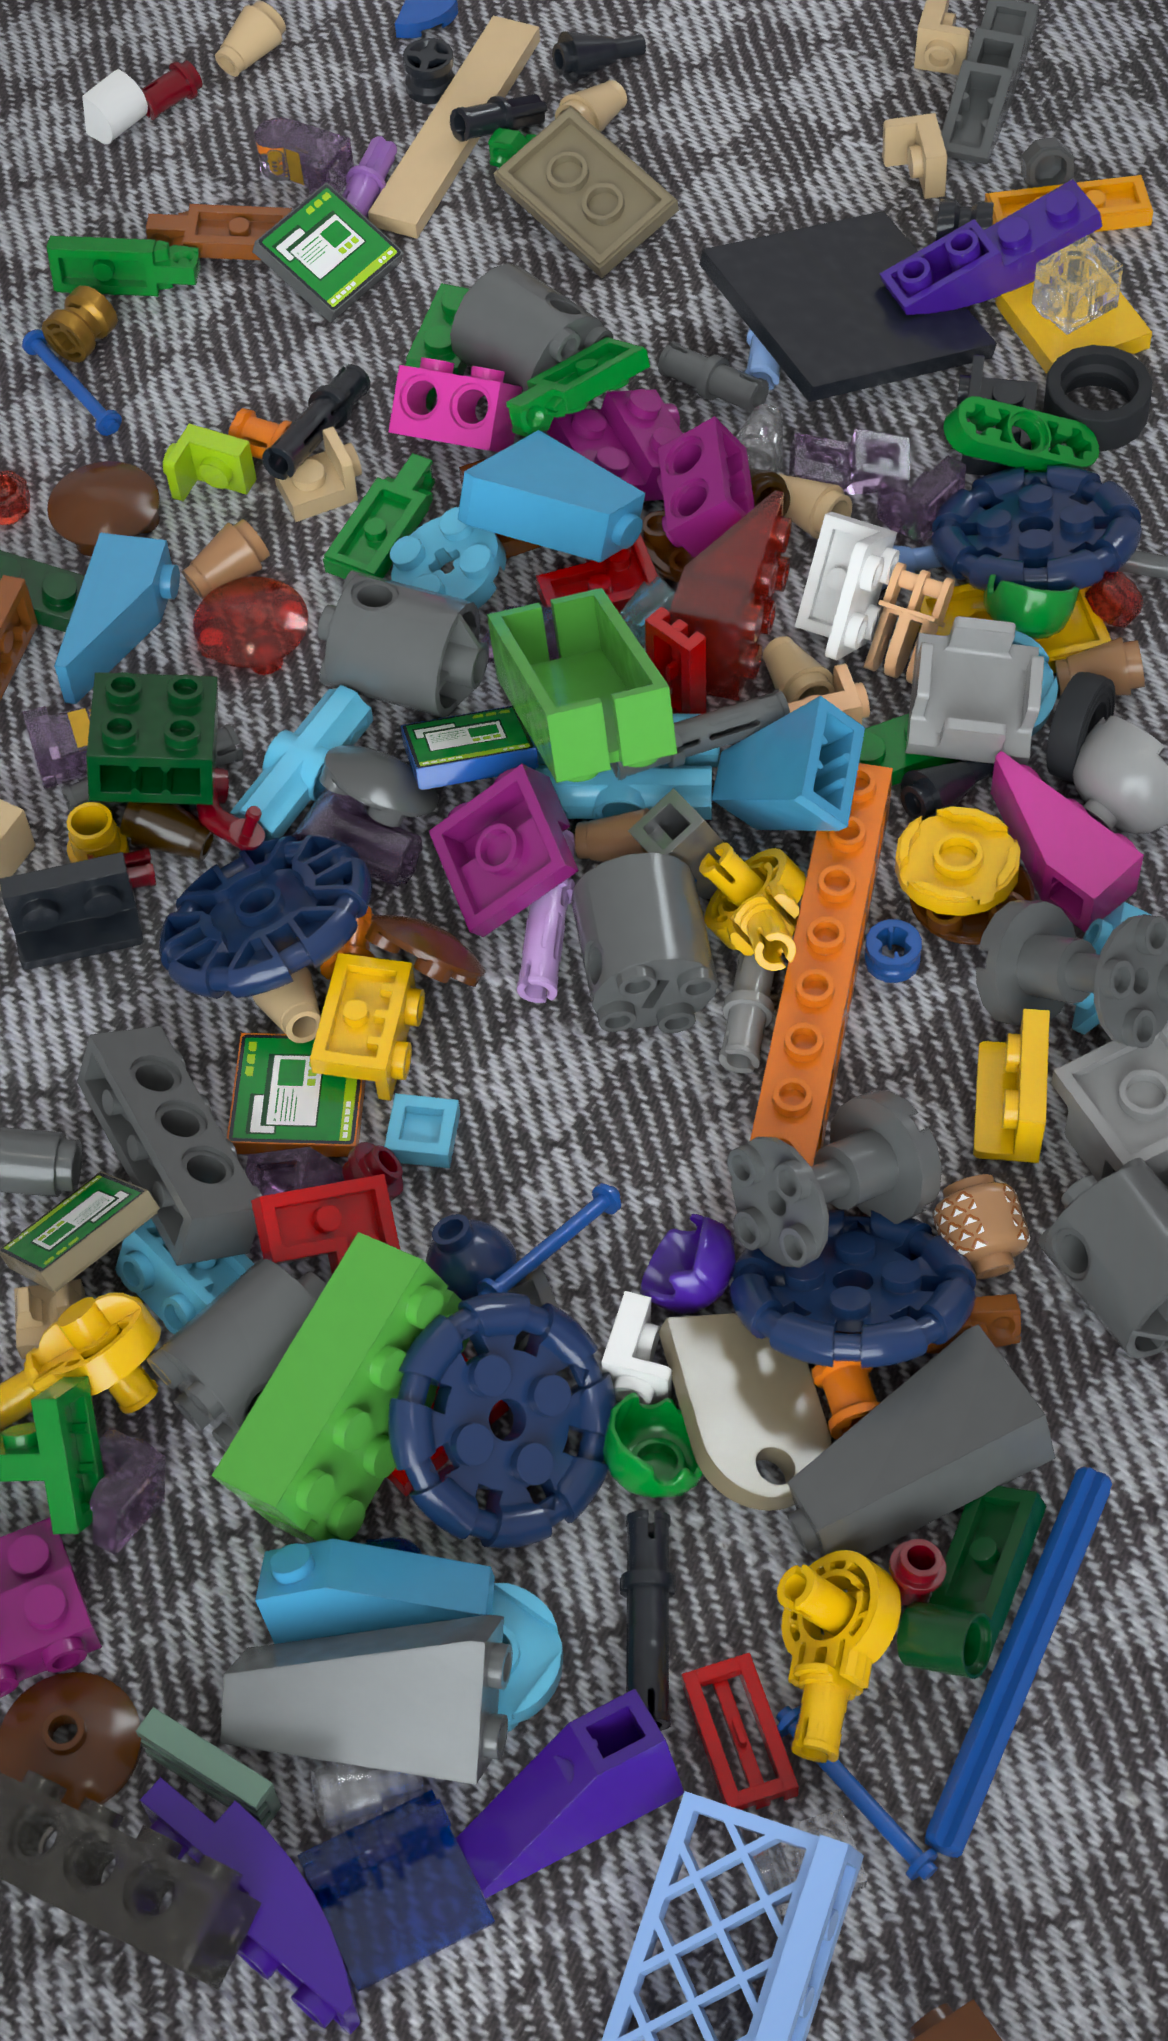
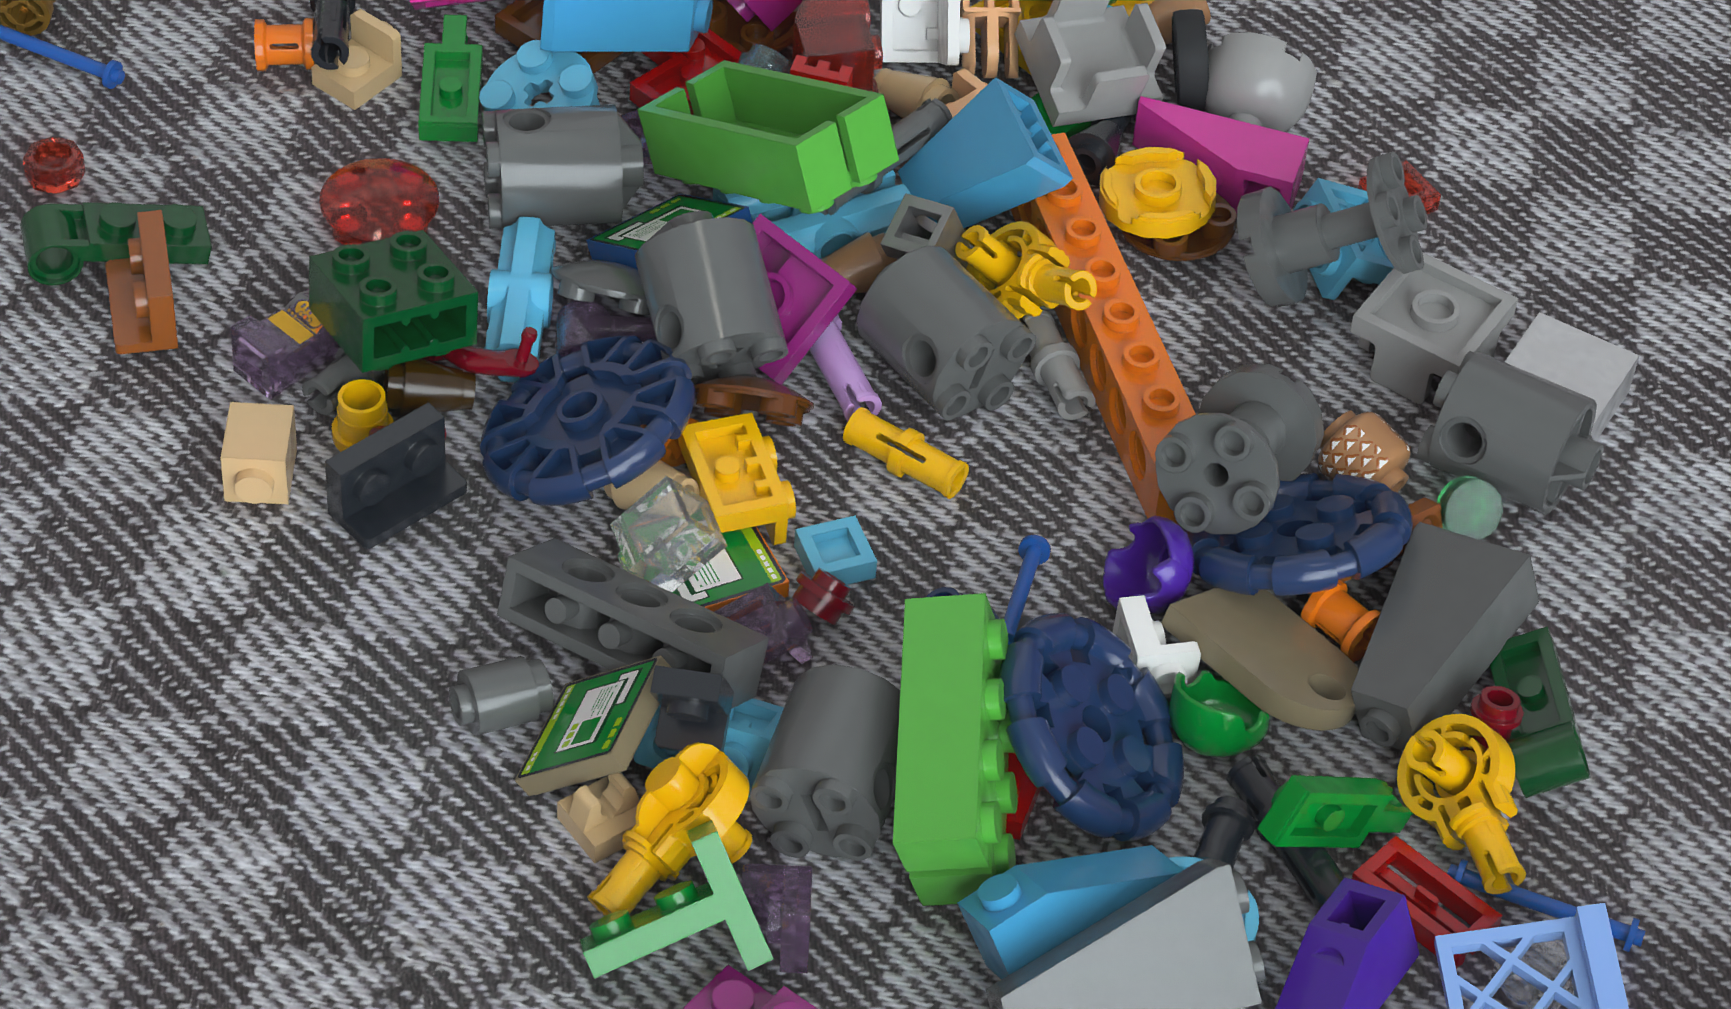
camera: 35 degrees left, 10 degrees down
reddish brown dish [47,461,160,556] -> none
dark azure slope [54,533,180,704] -> none
lime bracket [163,423,257,501] -> none
medium nougat cone [182,519,270,599] -> none
red plate [251,1174,401,1275] -> none
blue bush [864,919,922,983] -> none
blue axle [925,1467,1112,1858] -> none
yellow bracket [973,1009,1050,1163] -> none
none -> clear brick [610,476,727,592]
none -> dark grey cylinder [635,211,788,384]
none -> black bracket [650,665,734,752]
none -> yellow pin [843,407,969,499]
none -> black pin [1192,796,1255,872]
none -> green hinge [1257,775,1413,848]
none -> clear green tile [1437,475,1503,540]

